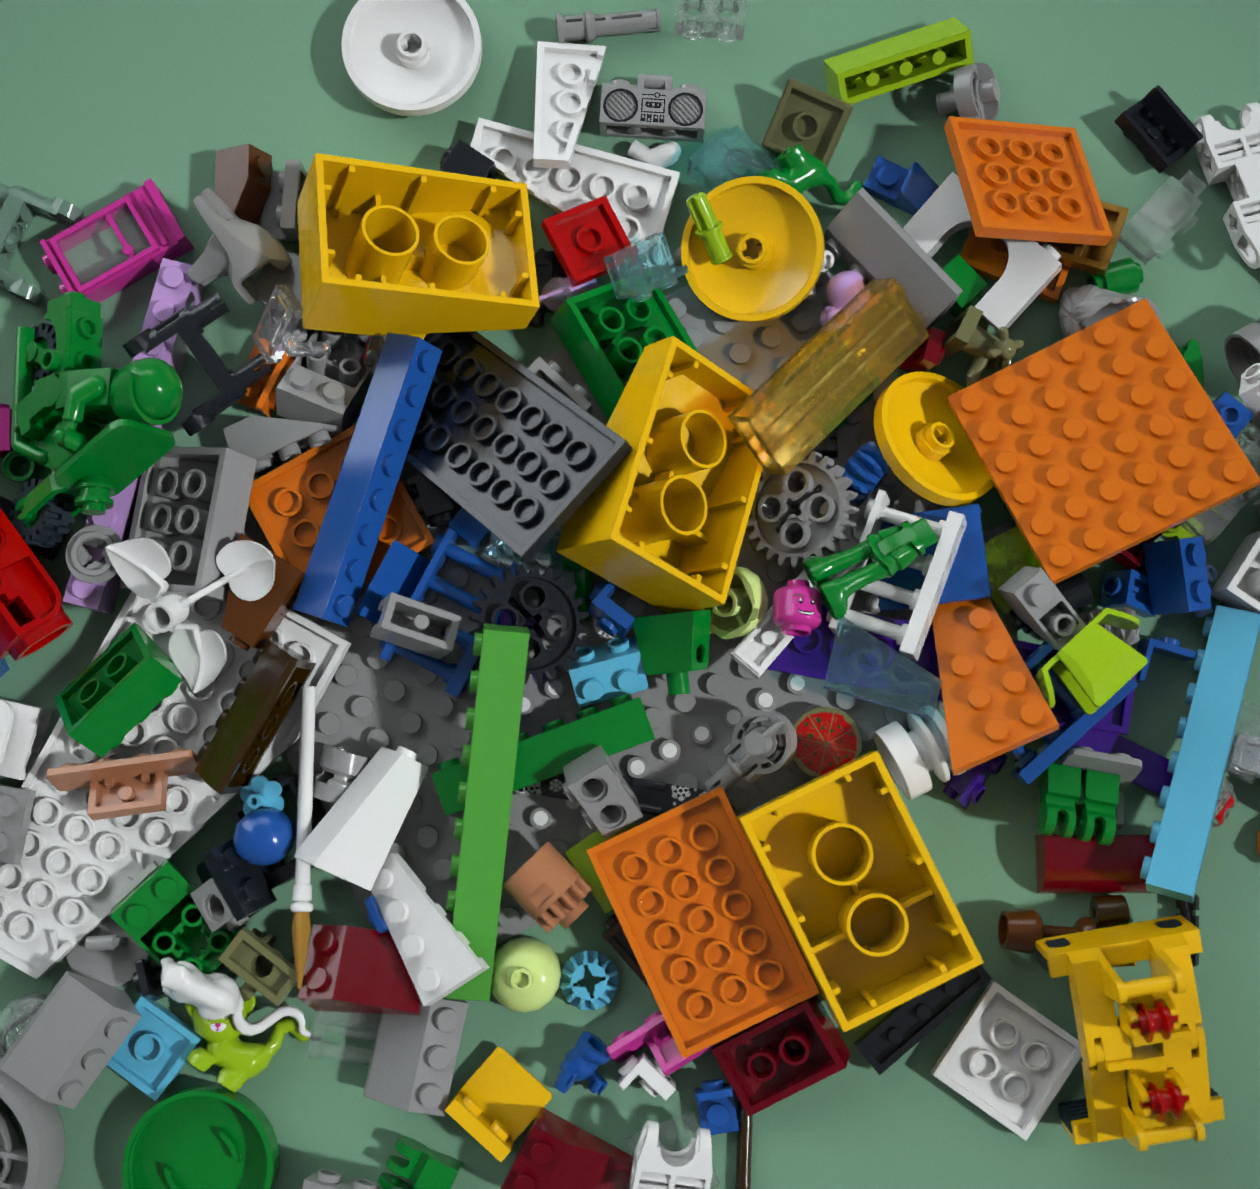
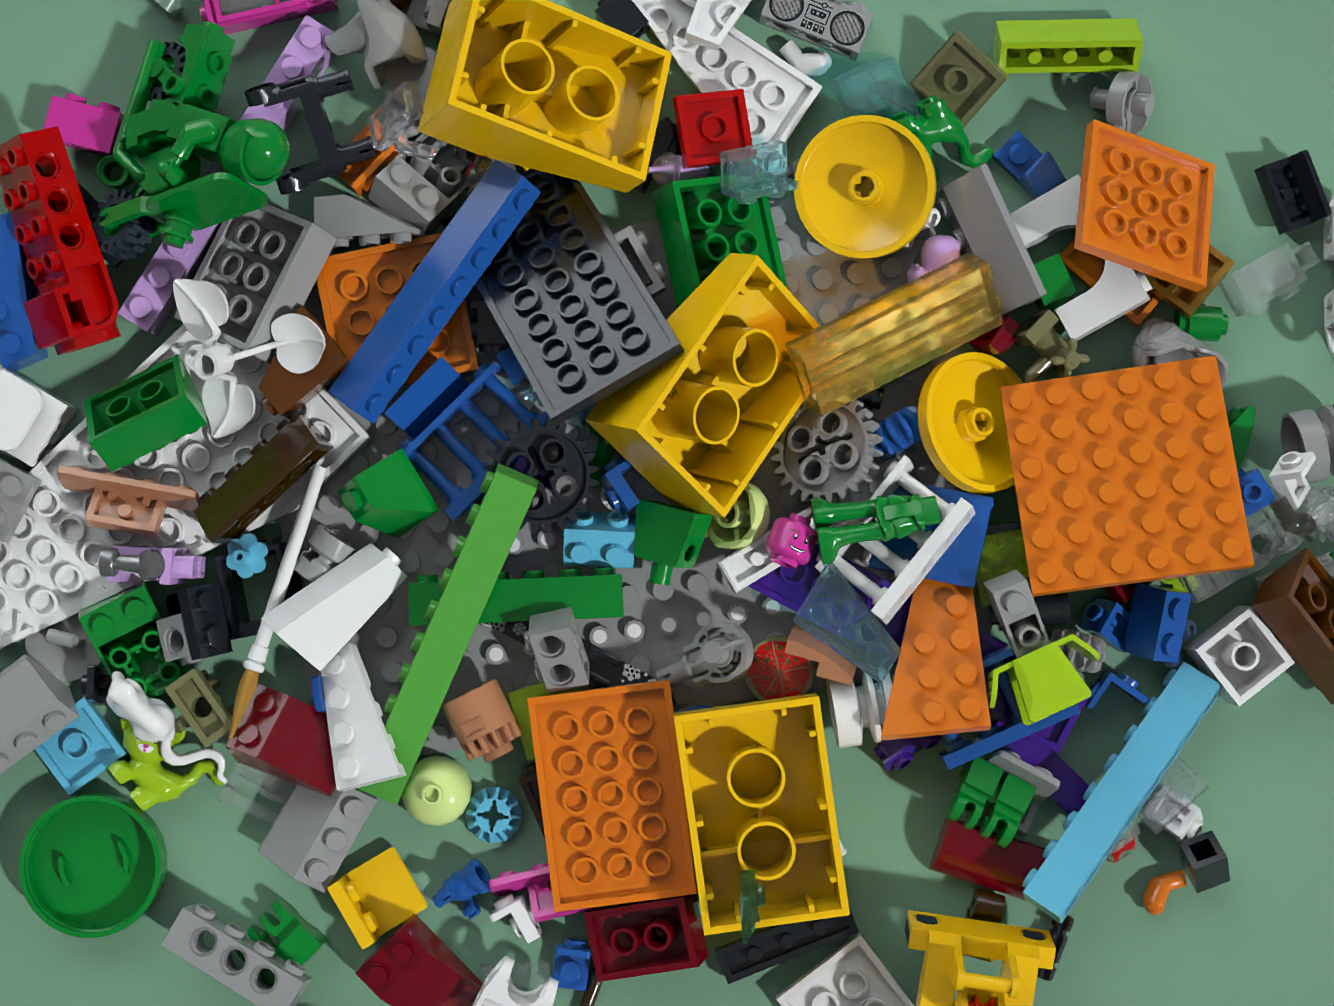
camera: 20 degrees right, 5 degrees up
light grey gear [65,525,122,584] -> none
blue hair [233,808,296,866] -> none
light grey brick [370,592,462,659] -> none
lime axle [686,192,733,265] -> none
reddish brown piece [998,909,1096,954] -> none
none -> hips [99,545,206,585]
none -> green slope [337,449,439,538]
none -> clear green plate [740,870,766,944]
none -> nougat slope [784,618,860,685]

